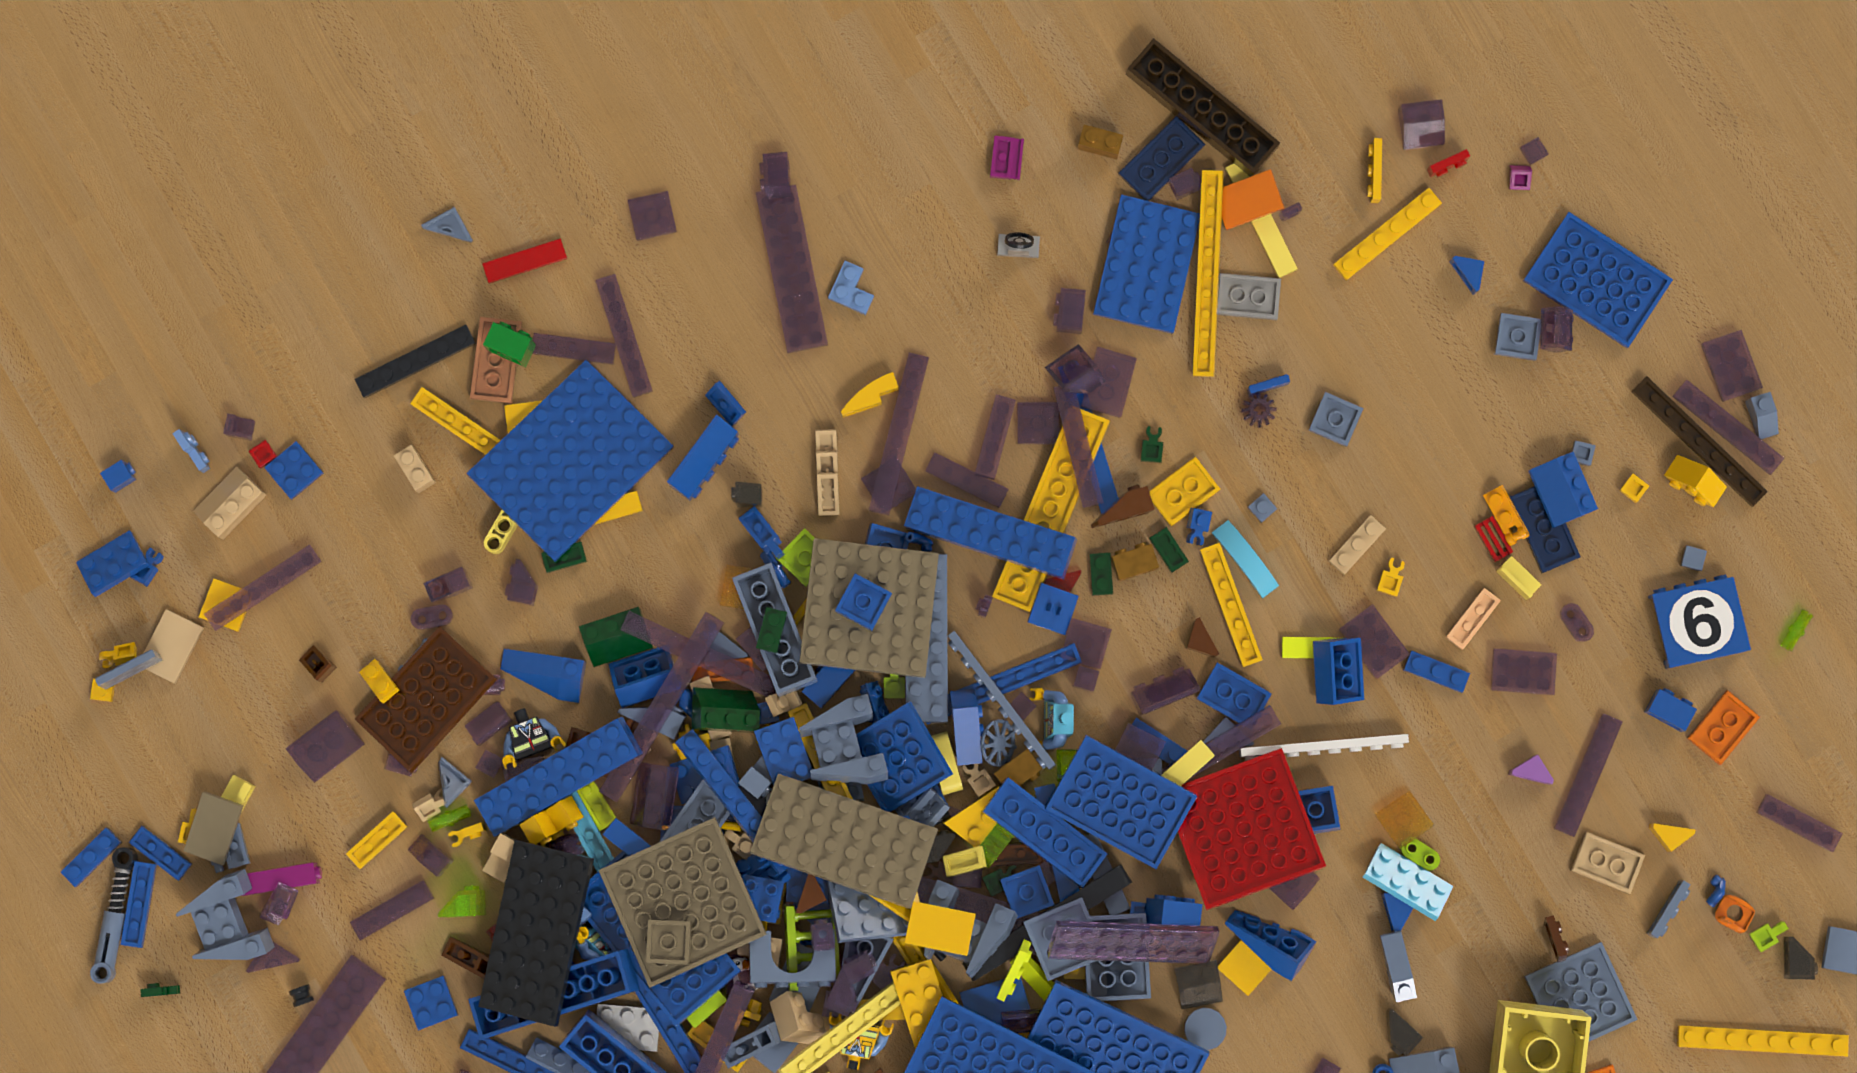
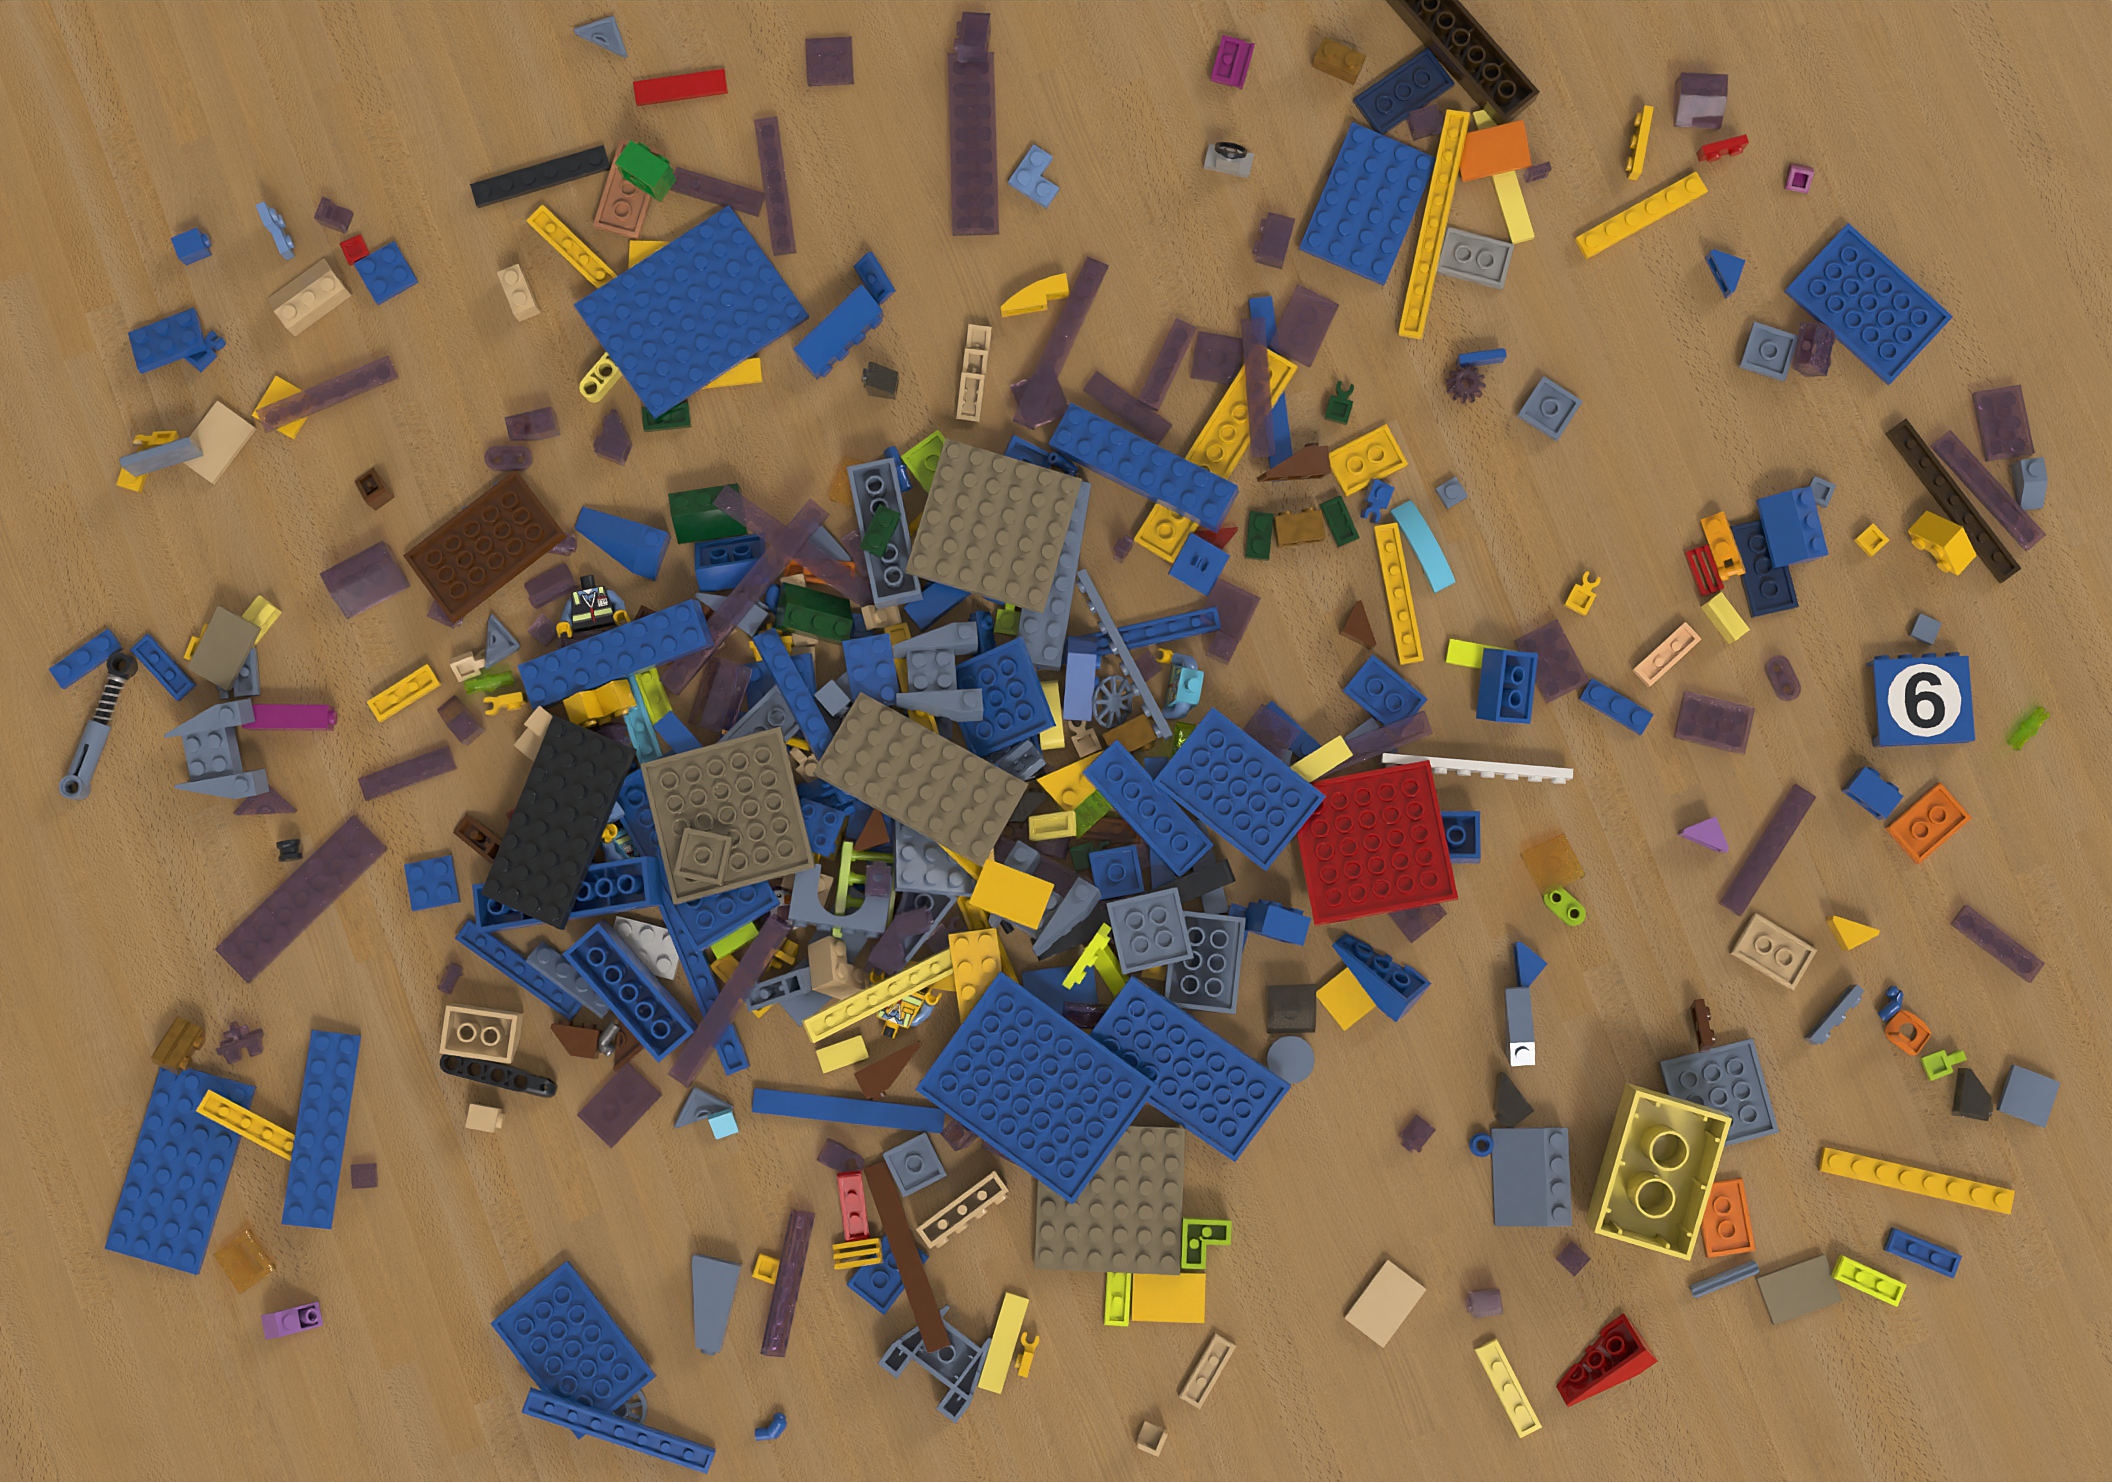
camera: 10 degrees right, 0 degrees up
blue plate [120,861,157,948] -> none
dark green plate [140,983,181,997] -> none
slope [260,882,298,926] -> none
yellow plate [359,659,399,704] -> none
clear neon green slope [438,886,486,918] -> none
blue hinge [738,506,785,560] -> none
blue plate [835,574,892,631] -> none
slope [1045,344,1106,394] -> none
clear purple plate [1047,921,1220,964] -> none
slope [1130,667,1201,716] -> none
tan plate [1328,515,1386,575] -> none
plate [1363,843,1453,921] -> none
tile [1520,137,1549,166] -> none

